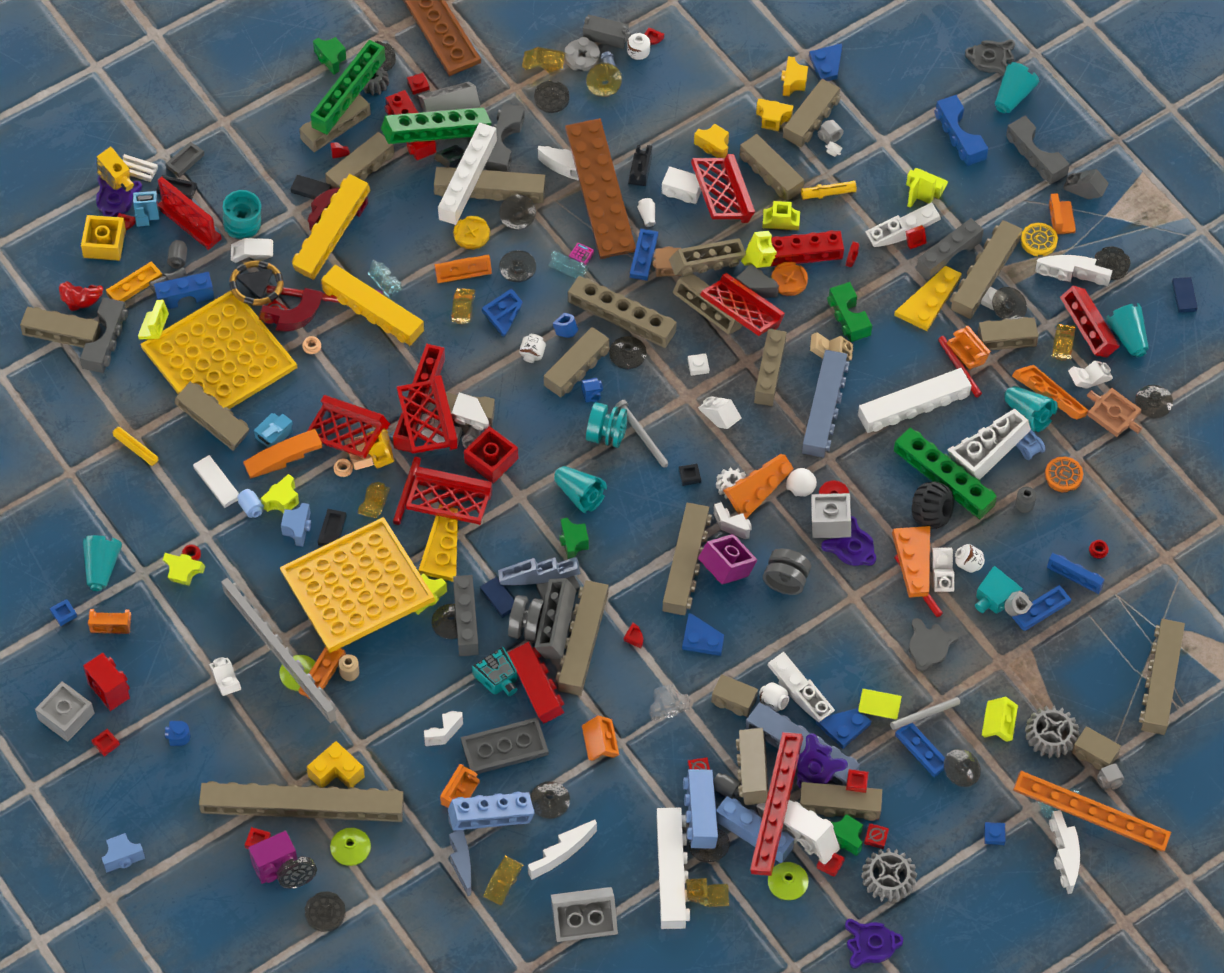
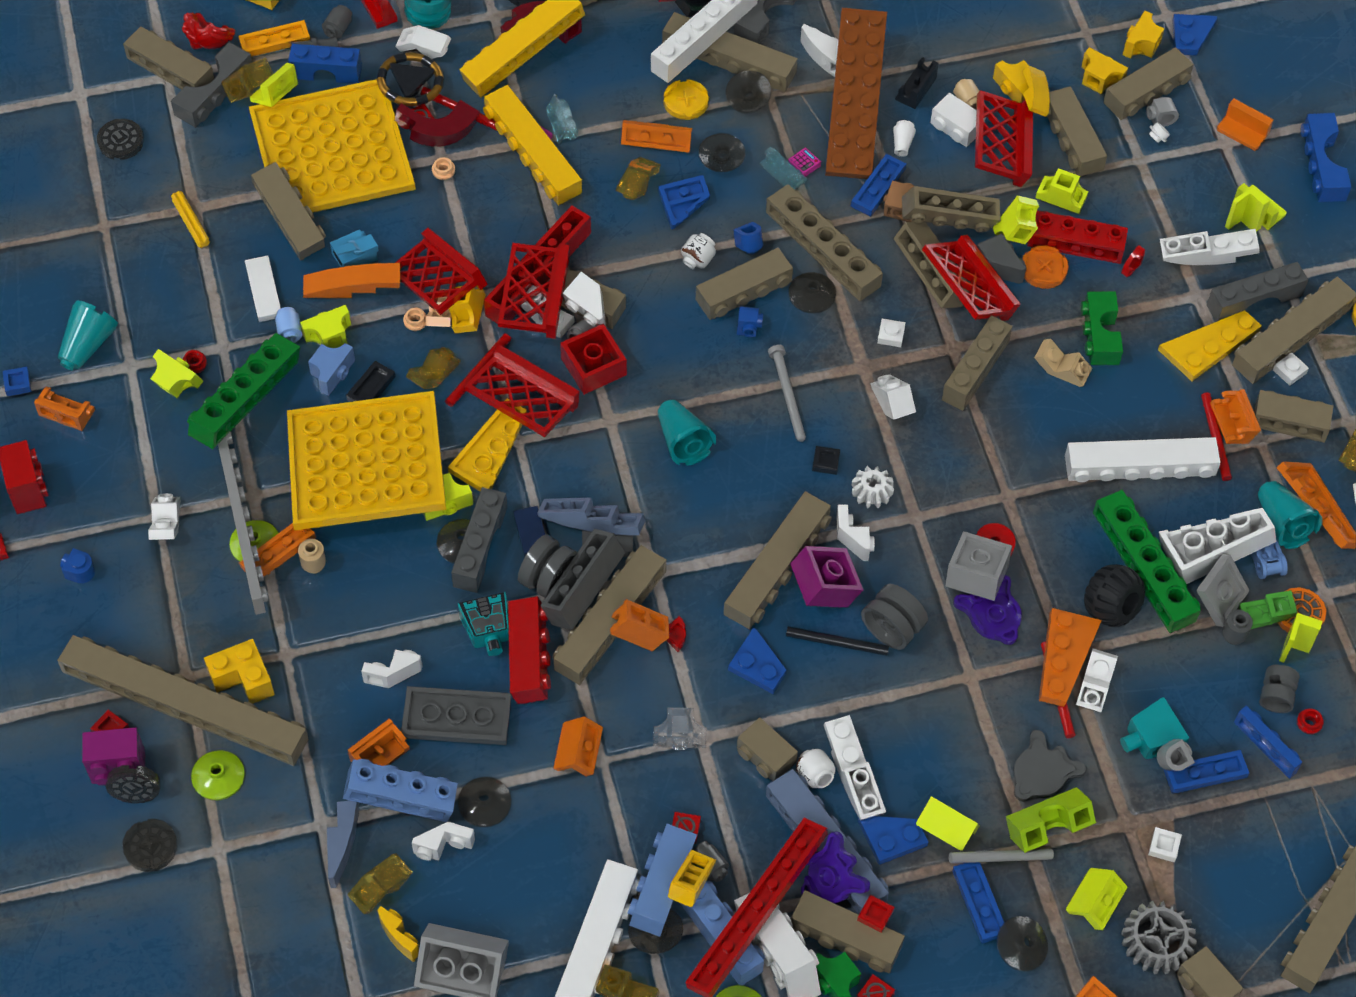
camera: 20 degrees right, 0 degrees up
white slope [528,820,597,880] -> none
green brick [559,518,589,560] -> none
teal wheel [586,402,627,448] -> none
orange wing [723,454,794,519] -> none
brick [736,728,768,805] -> none
white hair [786,468,817,497] -> none
yellow pin [801,181,857,200] -> none
sand blue brick [802,349,850,458] -> none
red tile [905,225,927,249] -> none
white head [955,544,985,573] -> none
clear smoke dish [992,287,1027,320] -> none
none -> clear smoke tile [97,119,144,160]
none -> green brick [187,333,300,449]
none -> clear yellow slope [221,58,273,103]
none -> yellow slope [377,906,419,962]
none -> white slope [412,822,475,861]
none -> orange hinge [610,599,669,651]
none -> yellow slope [668,850,716,907]
none -> black bar [786,626,889,656]
none -> tan brick [953,79,979,110]
none -> lime arch [1006,787,1096,853]
none -> yellow slope [1022,65,1050,117]
none -> white plate [1148,827,1182,862]
none -> light grey plate [1196,554,1250,627]
none -> orange panel [1217,98,1274,151]
none -> bright green slope [1239,590,1297,629]
none -> dark grey wheel [1259,664,1300,713]
none -> neon yellow panel [1279,613,1323,663]

